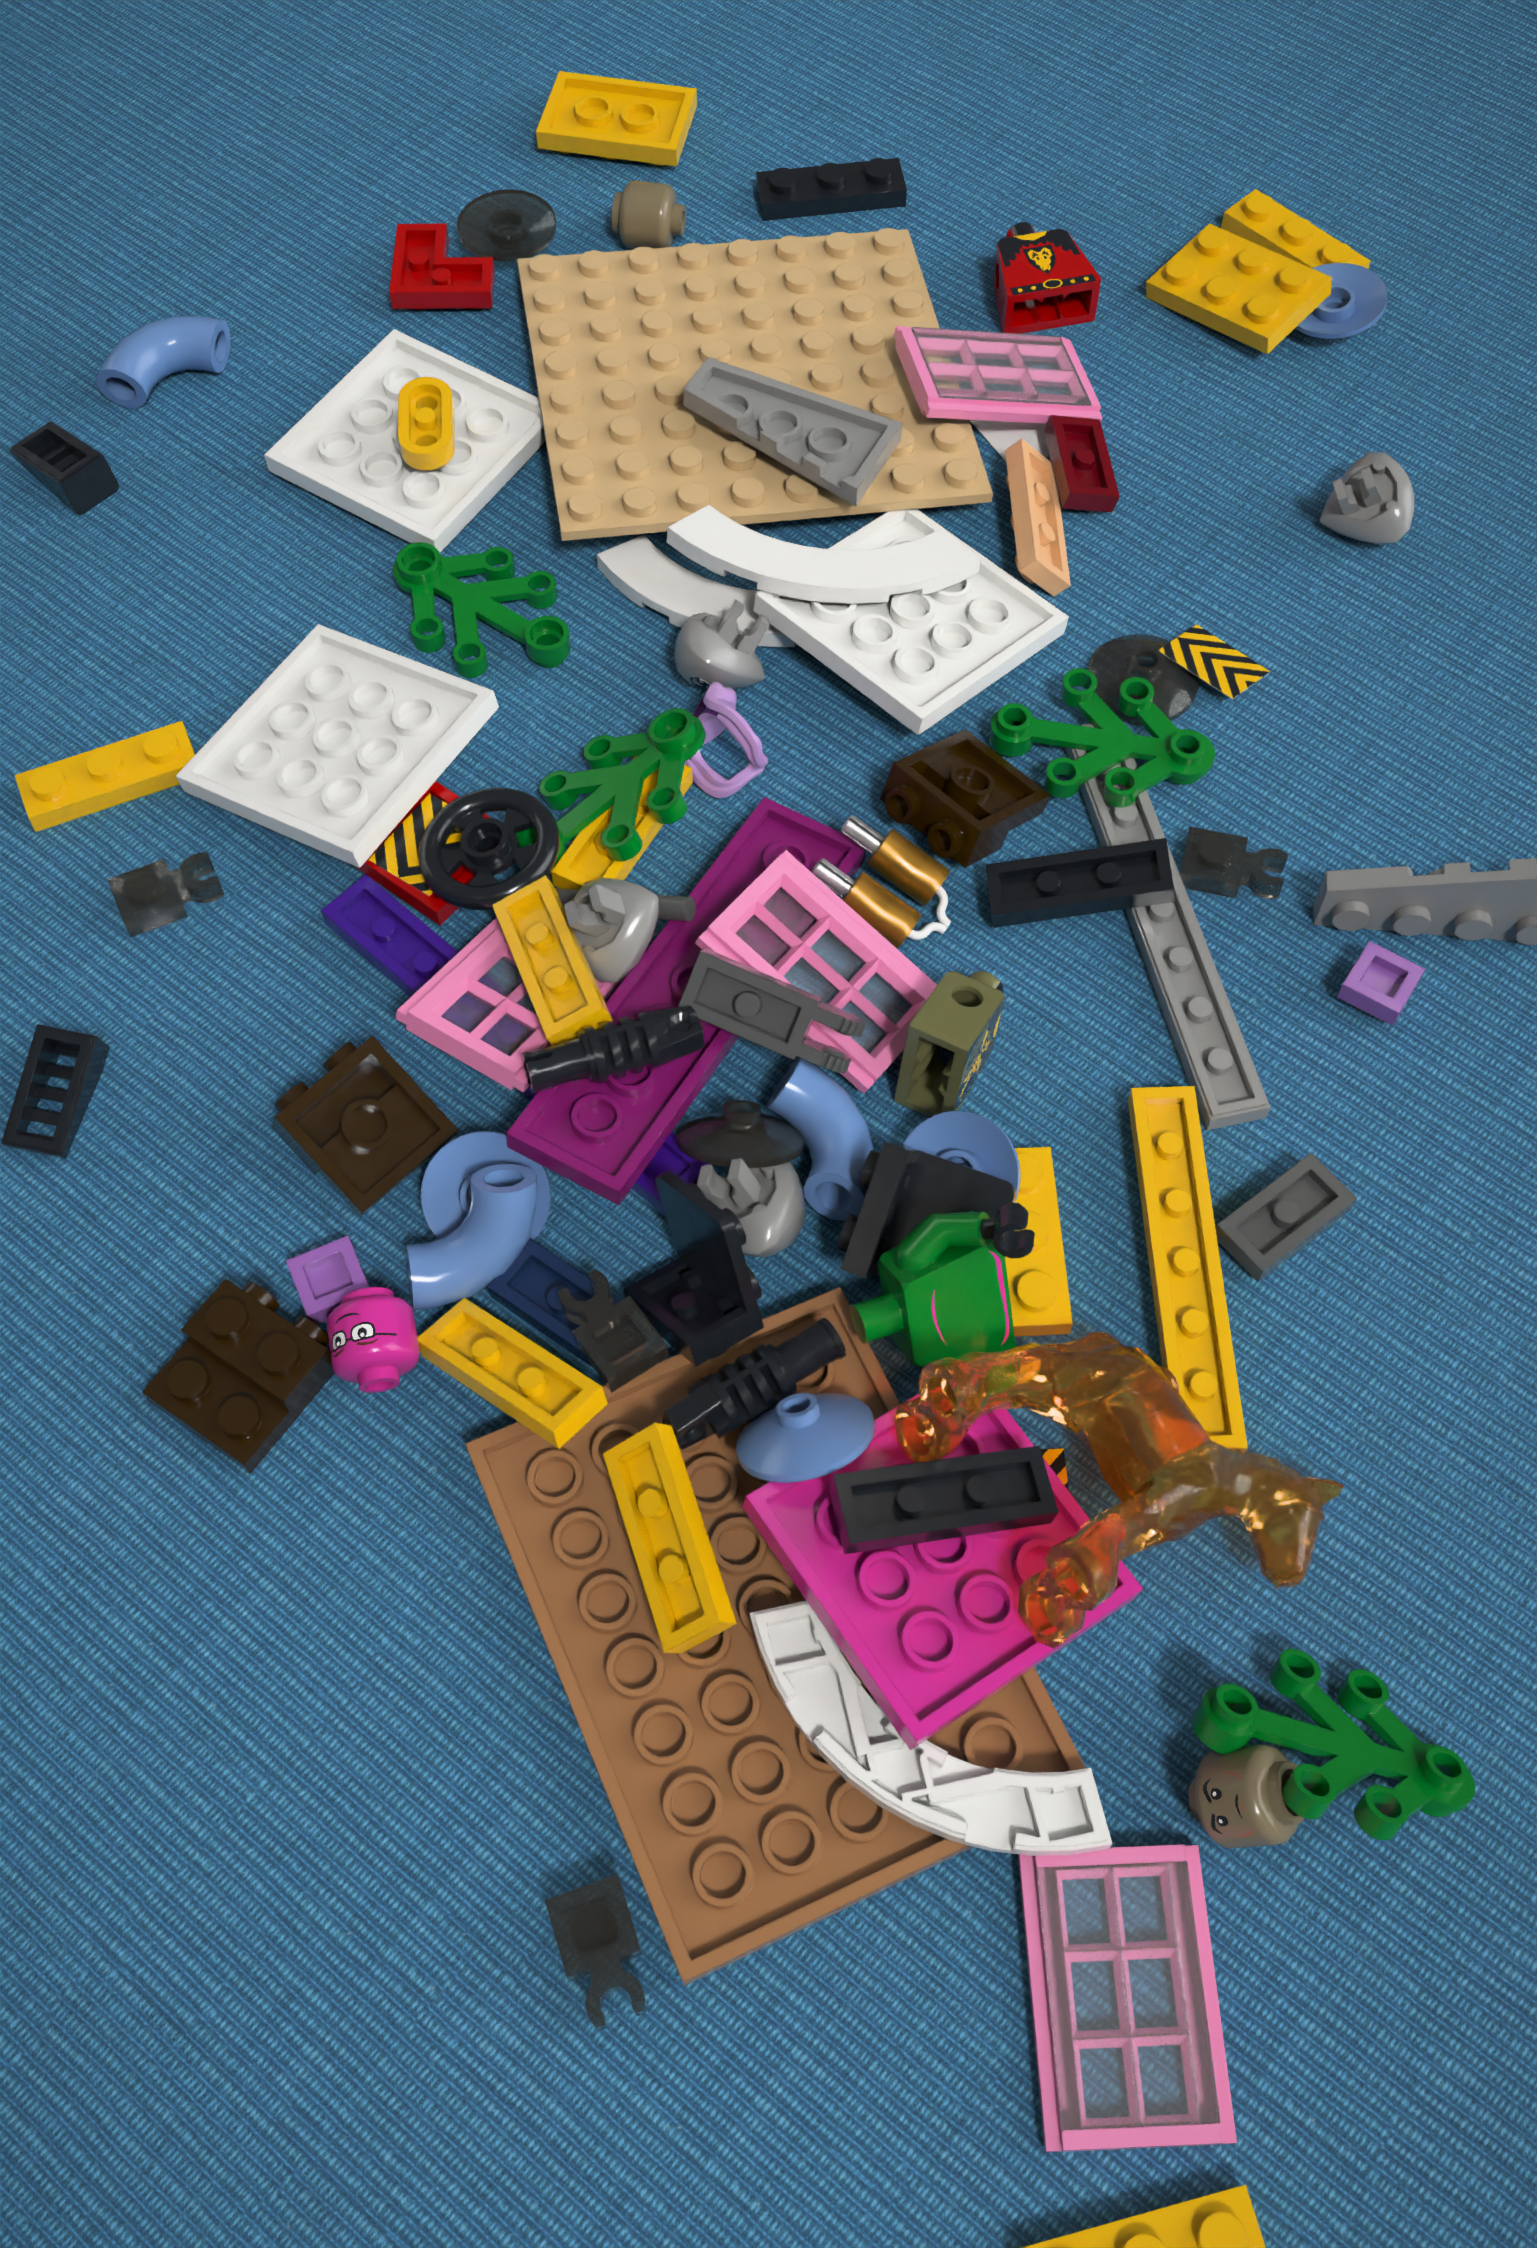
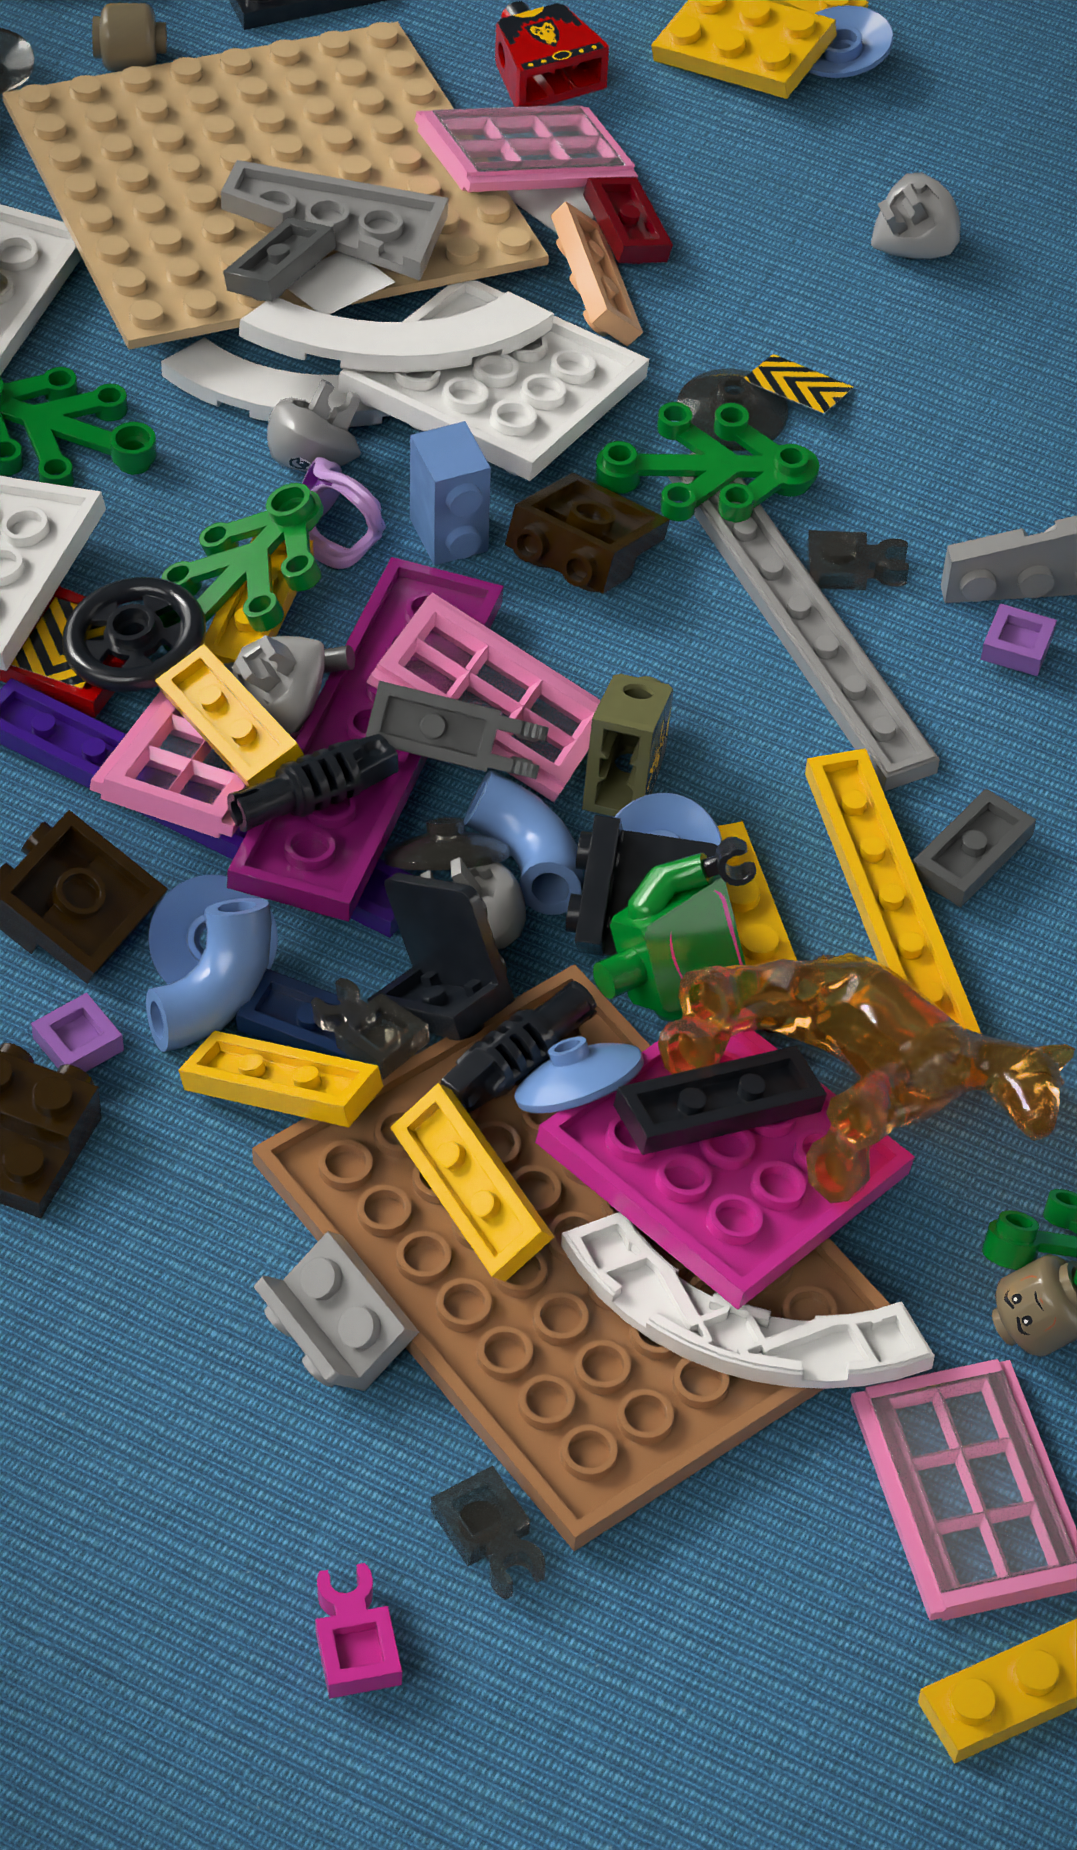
camera: 15 degrees left, 10 degrees down
dark pink head [326,1287,419,1393] -> none
pearl gold piece [812,815,951,949] -> none
black plate [986,838,1175,928] -> none
none -> dark grey plate [223,217,337,302]
none -> light grey bracket [254,1231,419,1391]
none -> white sticker [288,252,395,315]
none -> dark pink plate [315,1563,402,1699]
none -> medium blue brick [410,421,491,565]

